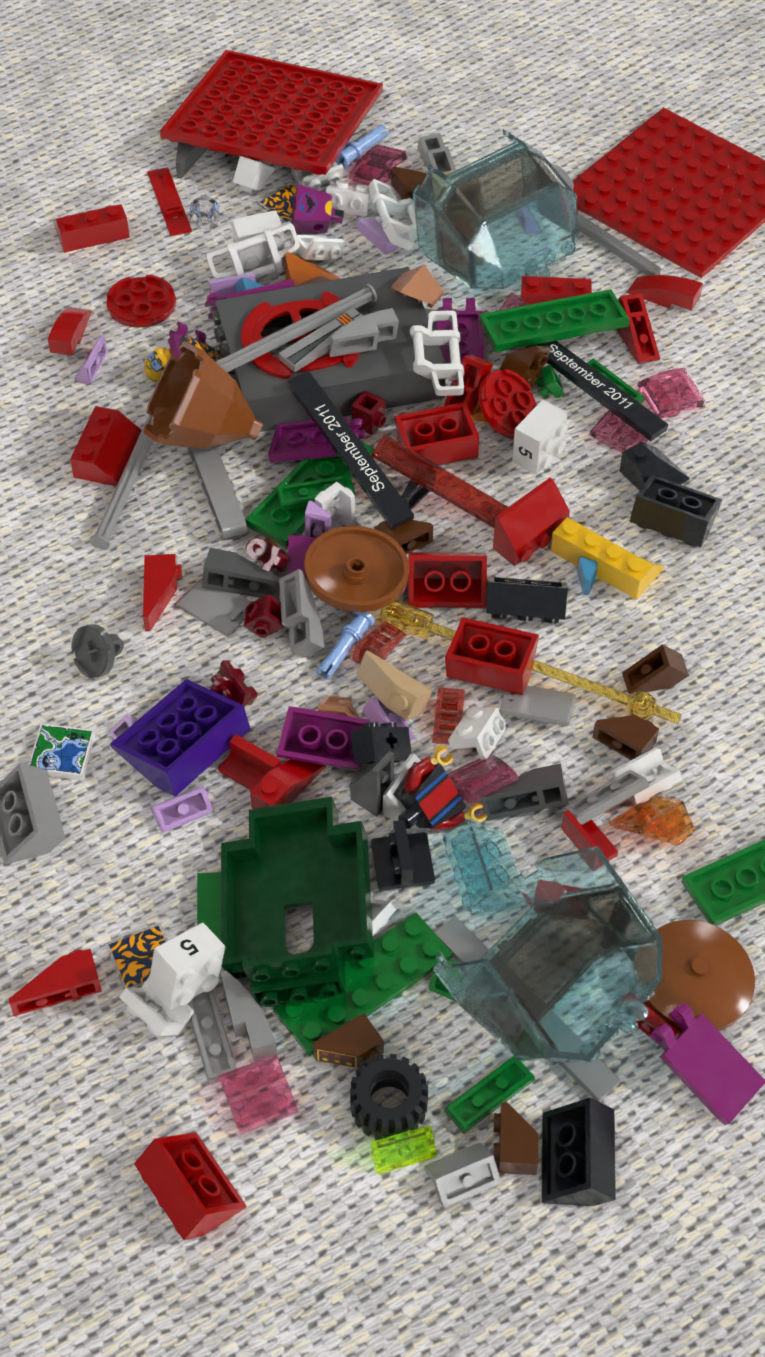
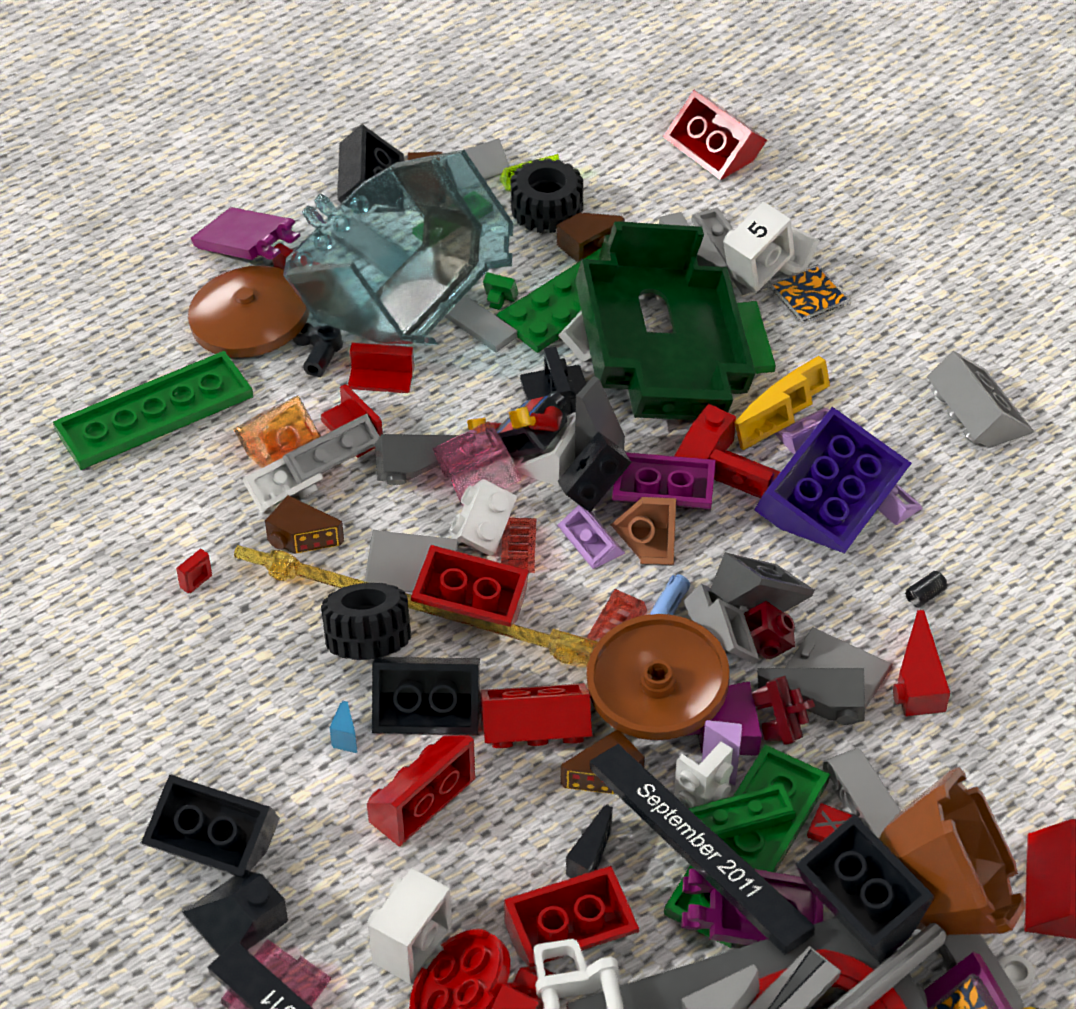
camera: 175 degrees right, 5 degrees down
red slope [9,948,102,1016] -> none
tile [29,723,95,780] -> none
dark grey tile [71,624,124,678] -> none
light grey axle [90,415,153,550] -> none
dark red hips [210,660,258,706] -> none
clear pink slope [218,1054,299,1135] -> none
dark red brick [350,391,387,435] -> none
tan slope [357,651,433,720] -> none
clear red tile [371,434,508,528] -> none
clear light blue slope [443,820,529,916] -> none
yellow wedge [551,517,665,600] -> none
reddish brown slope [622,644,689,695] -> none
none -> red tile [176,548,212,593]
none -> black tyre [321,582,411,660]
none -> dark grey slope [710,552,815,612]
none -> yellow slope [735,356,830,450]
none -> black slope [795,814,934,964]
none -> red tile [807,803,852,843]
none -> black piece [905,571,948,608]

